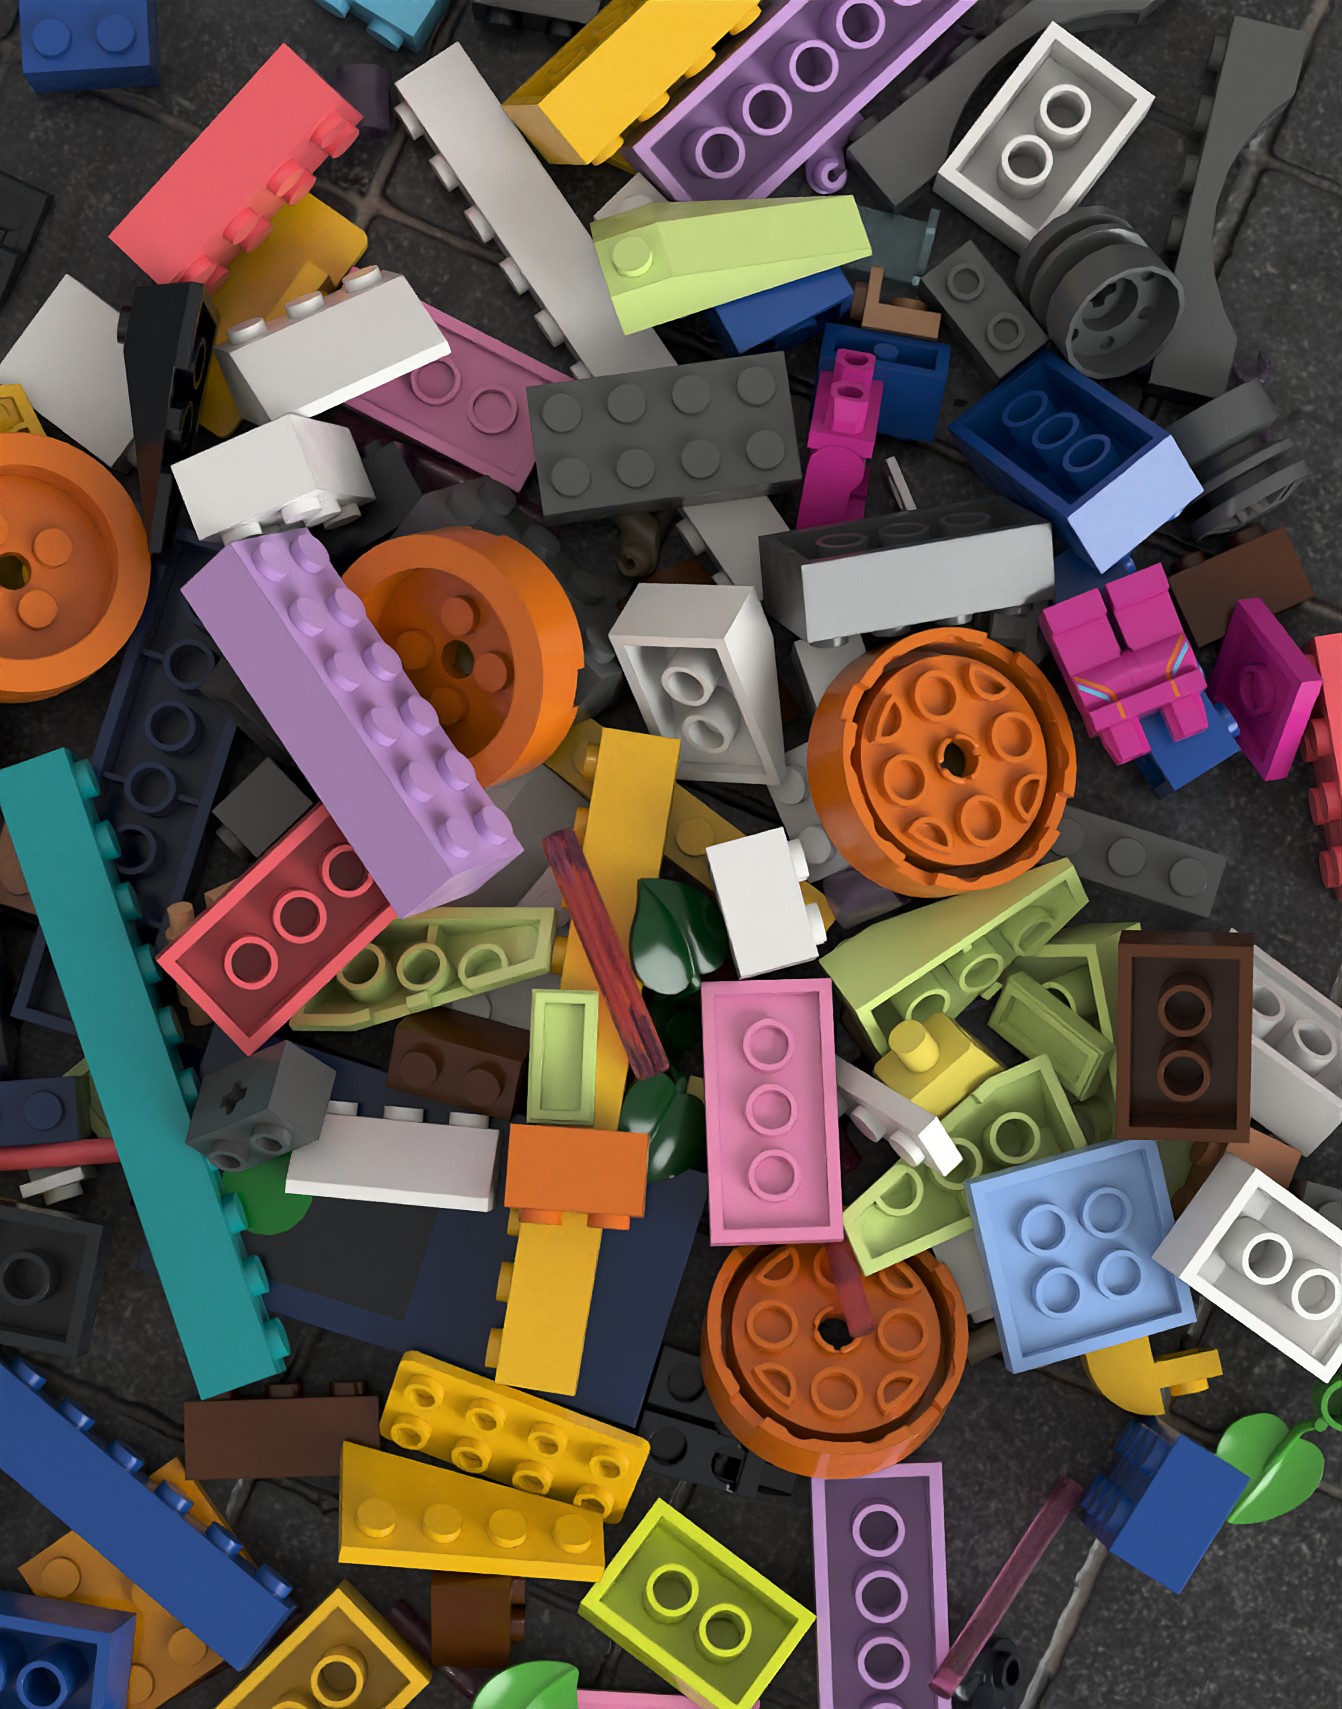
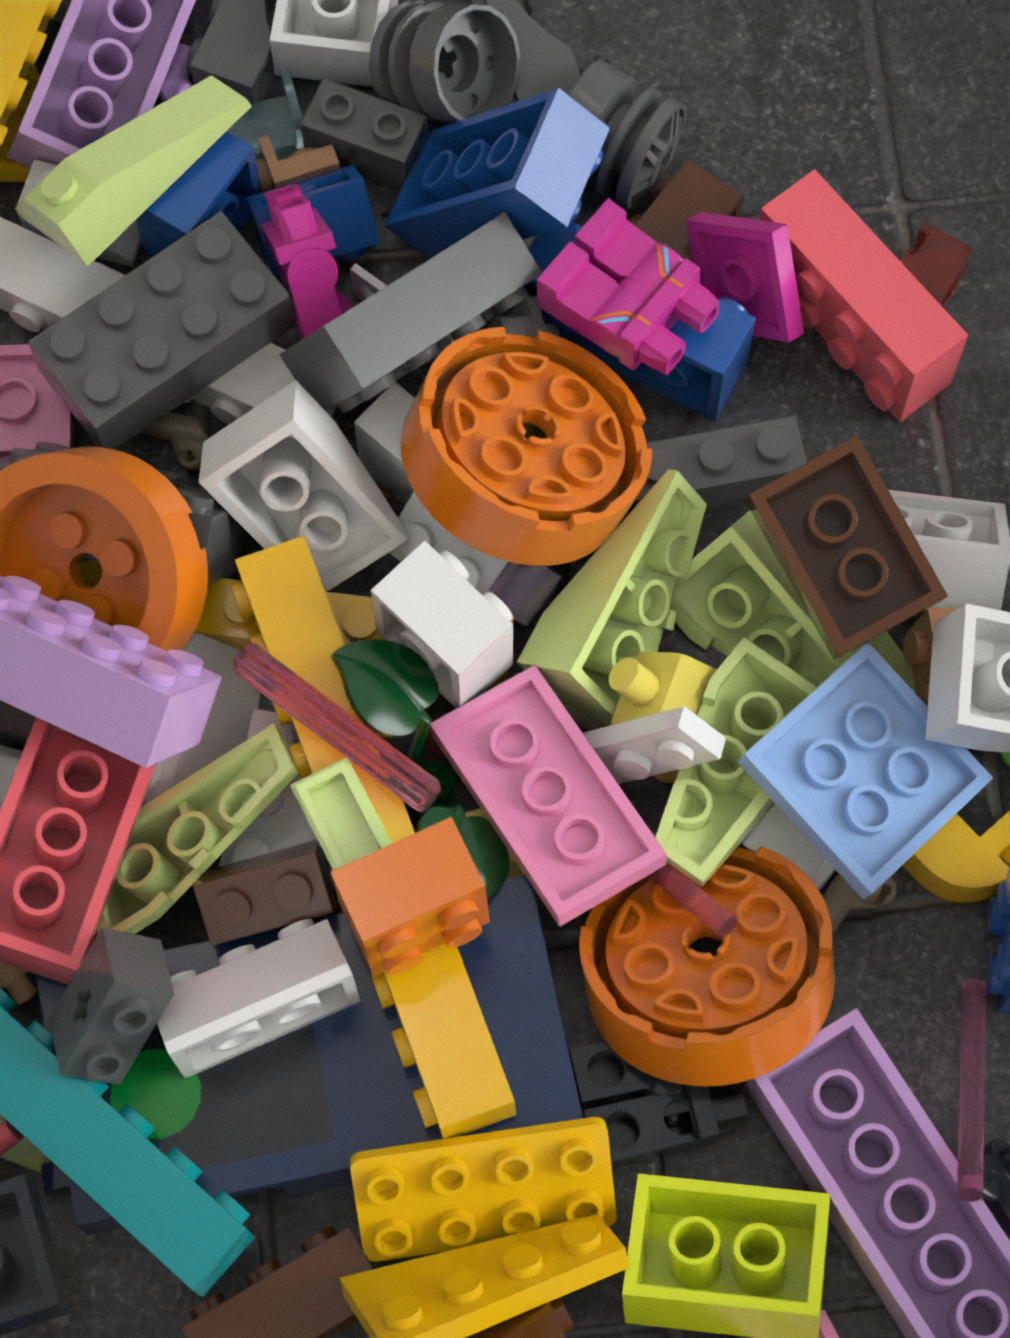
camera: 30 degrees left, 15 degrees down
yellowish green tile [987,970,1117,1102] -> none

